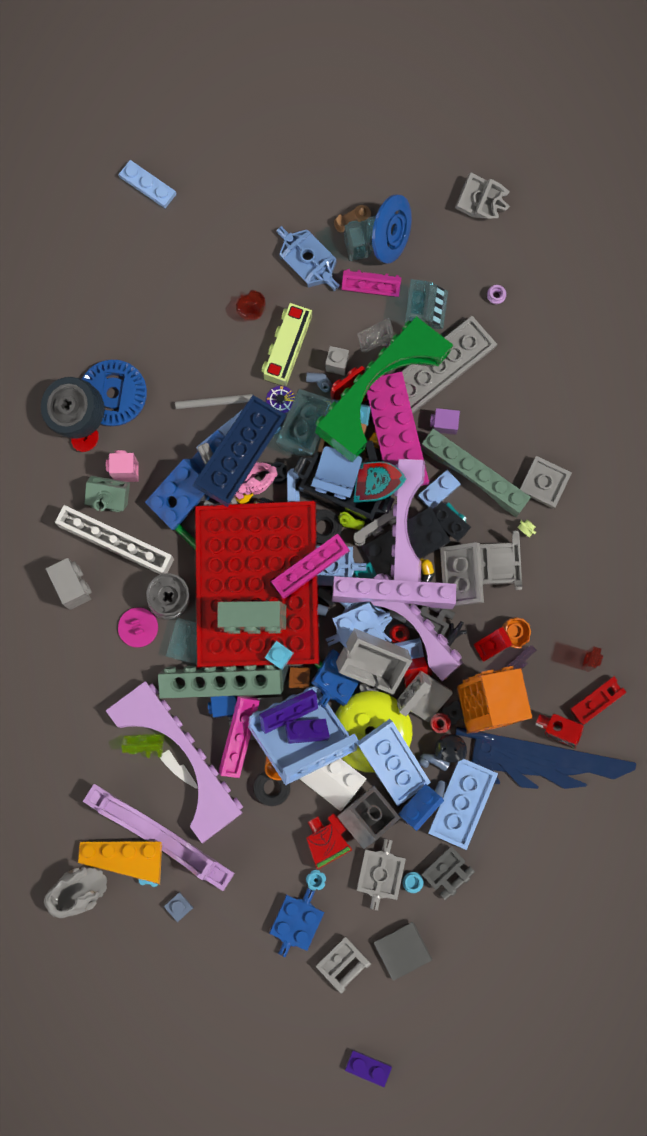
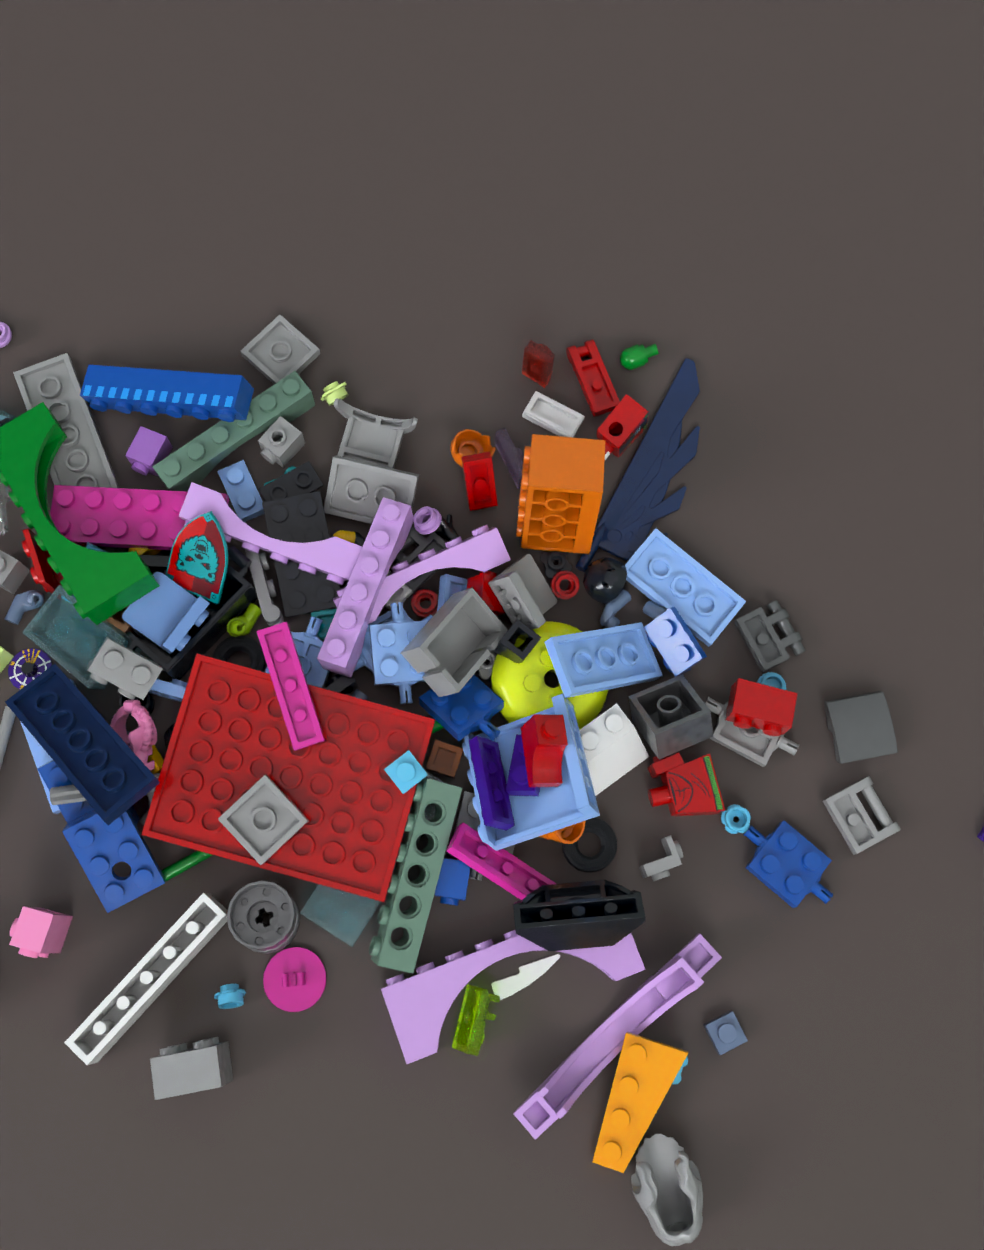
camera: 80 degrees left, 5 degrees down
sand green brick [84,476,130,512] -> none
sand green brick [218,601,286,634] -> none
none -> blue brick [80,365,254,422]
none -> light grey bracket [87,637,163,700]
none -> medium azure plate [214,984,246,1009]
none -> light grey plate [218,775,310,865]
none -> light grey brick [258,416,305,468]
none -> lavender plate [413,506,442,535]
none -> black brick [495,619,542,663]
none -> black wedge [513,880,646,951]
none -> red arch [521,714,568,787]
none -> white tile [522,391,585,438]
none -> green cylinder [620,344,659,370]
none -> light grey bracket [639,835,683,882]
none -> red brick [725,678,798,736]

